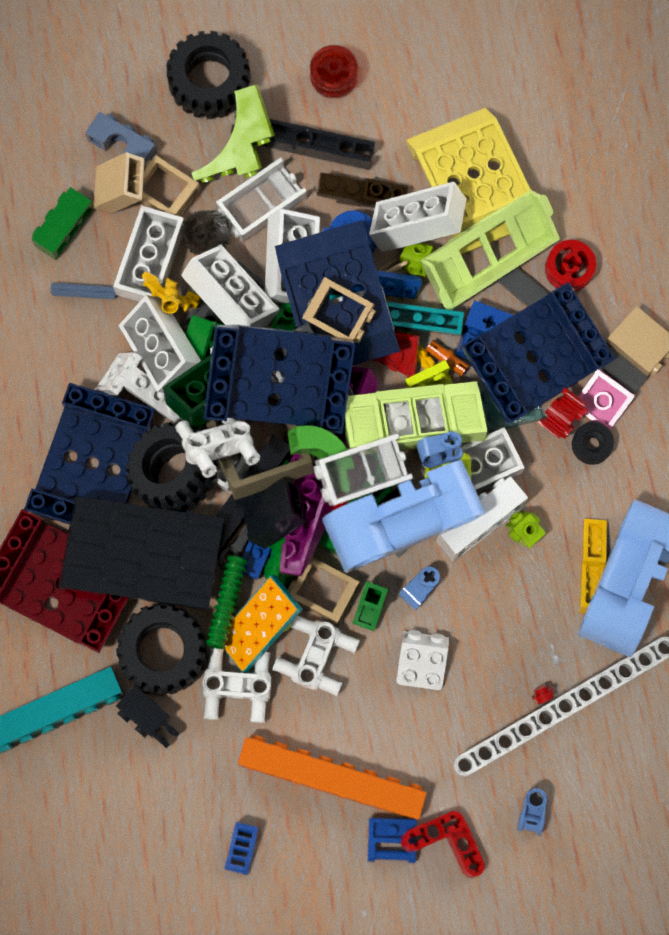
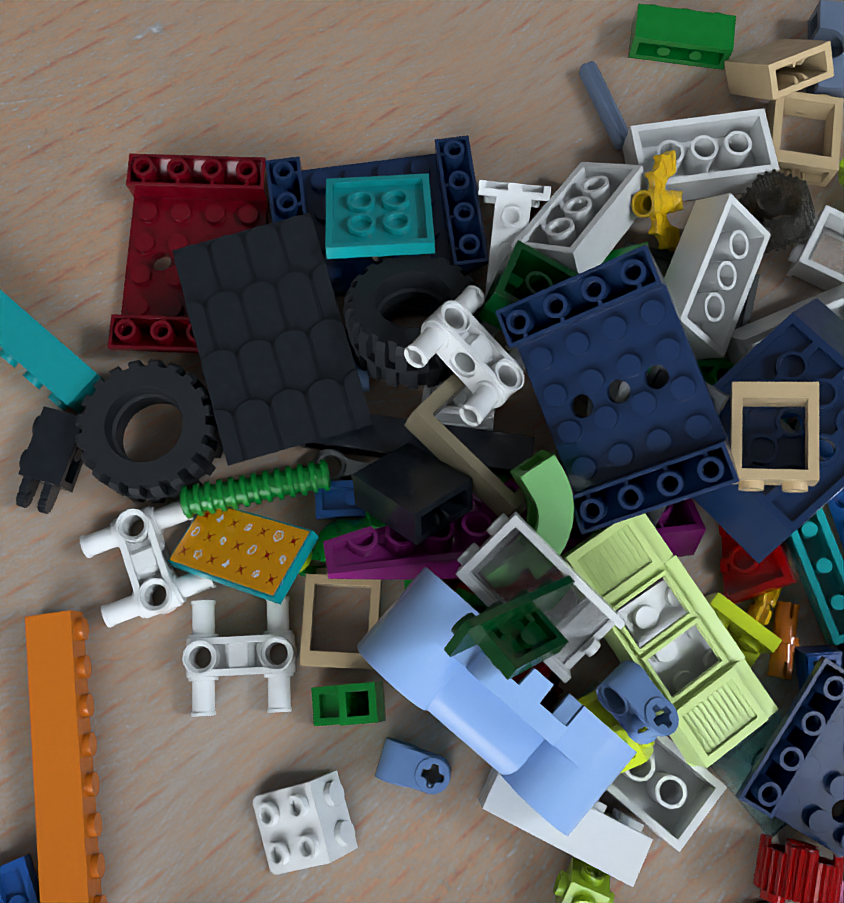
camera: 65 degrees right, 0 degrees up
none -> teal plate [325,173,435,259]
none -> dark green bracket [444,575,575,680]

